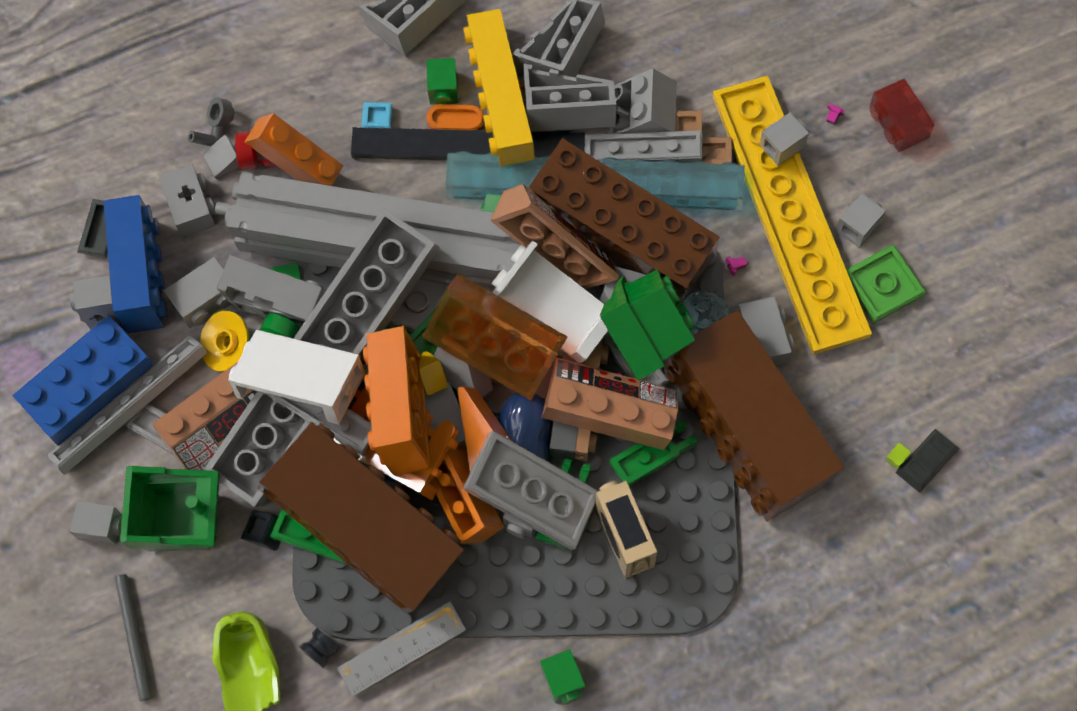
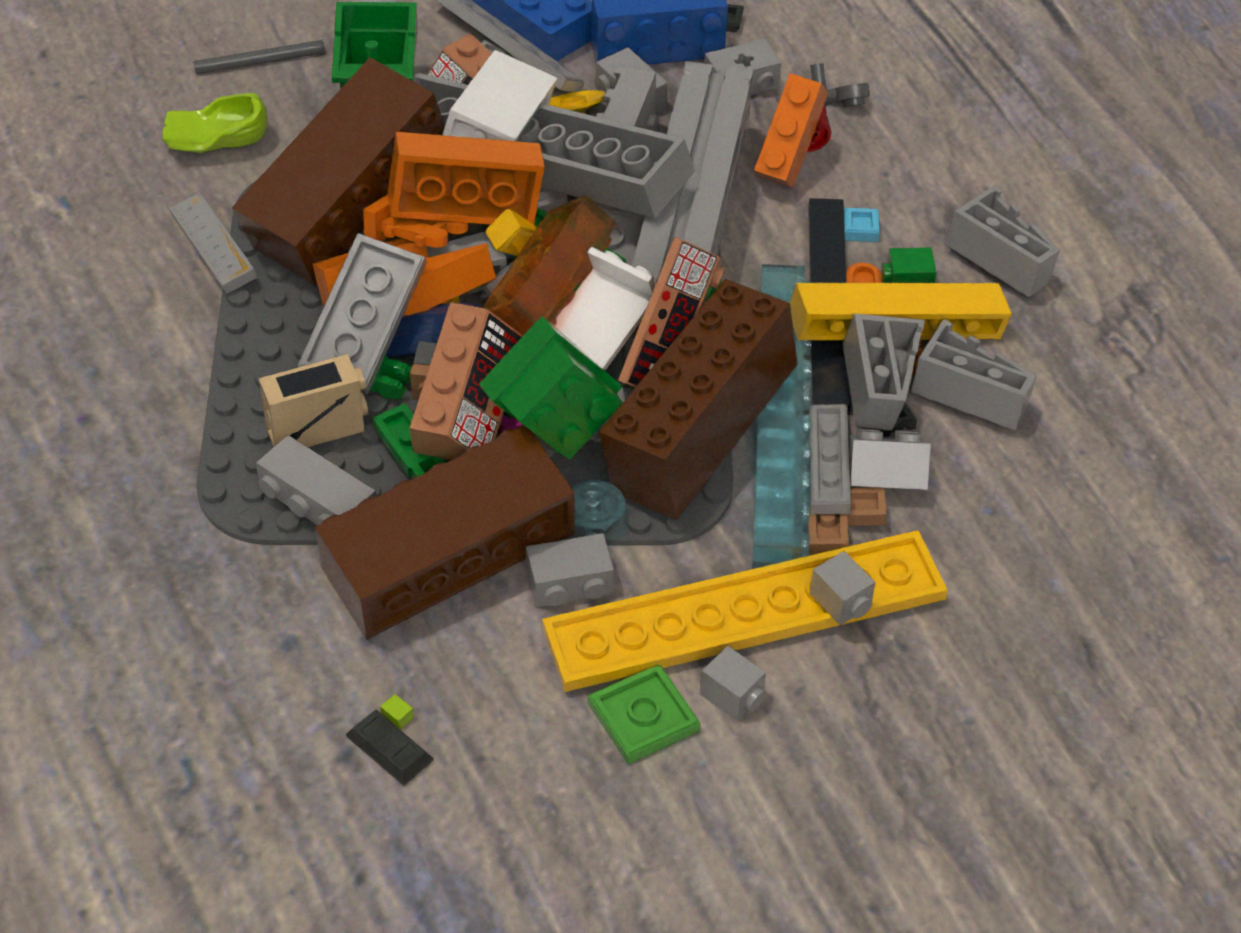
camera: 85 degrees right, 20 degrees down
black wheel [299,627,341,669] -> none
green brick [540,649,585,705] -> none
dark pink piece [725,256,747,276] -> none
dark pink piece [826,103,845,125] -> none
clear red brick [869,78,935,152] -> none
none -> light grey brick [256,435,376,525]

